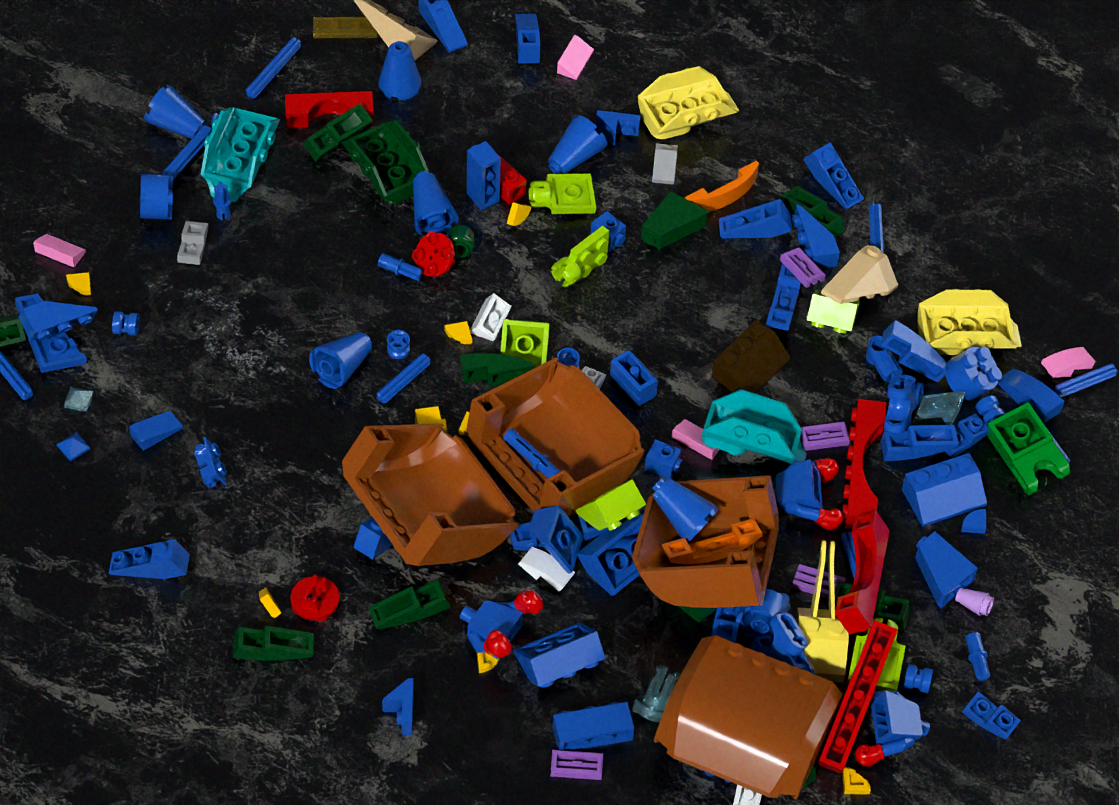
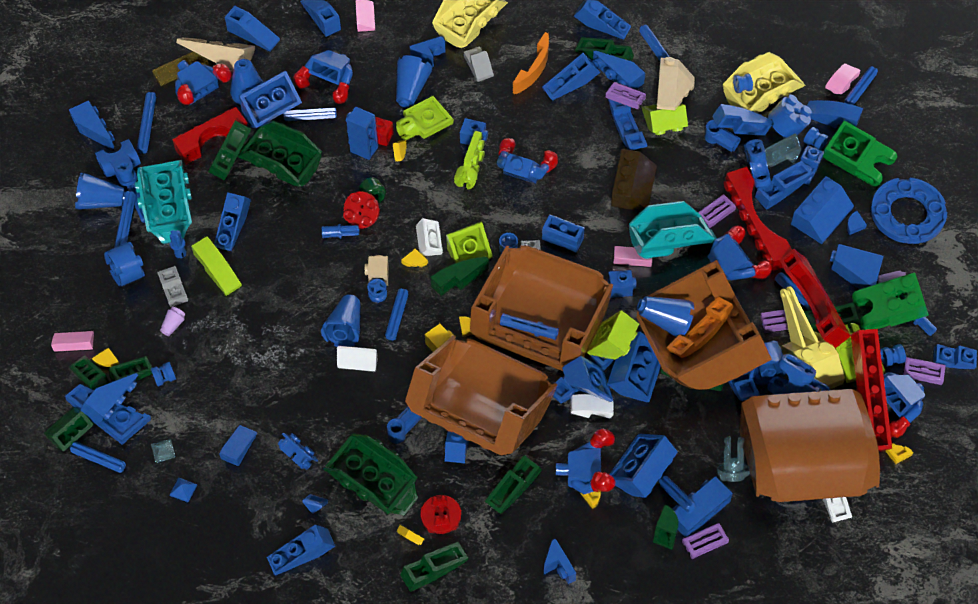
camera: 25 degrees left, 5 degrees up
blue cone [413,171,459,235] -> none
dark green slope [641,191,708,249] -> none
none -> blue slope [69,101,115,150]
none -> dark green slope [69,355,110,390]
none -> blue piece [95,139,141,186]
none -> dark green slope [109,356,152,382]
none -> lavender cone [160,307,185,336]
none -> blue torso [175,60,232,105]
none -> lime slope [191,237,242,296]
none -> blue slope [214,192,251,251]
none -> blue slope [239,71,302,128]
none -> axle [283,107,337,121]
none -> blue torso [293,50,353,104]
none -> blue slope [303,494,328,514]
none -> dark green slope [323,433,418,516]
none -> white slope [337,346,378,371]
none -> tan brick [365,255,389,286]
none -> blue piece [387,406,422,444]
none -> blue torso [497,138,558,184]
none -> dark green brick [653,505,678,550]
none -> blue axle [659,476,696,513]
none -> blue wheel [733,73,753,93]
none -> green brick [852,273,929,330]
none -> blue plate [871,178,947,244]
none -> medium lavender tile [903,357,945,385]

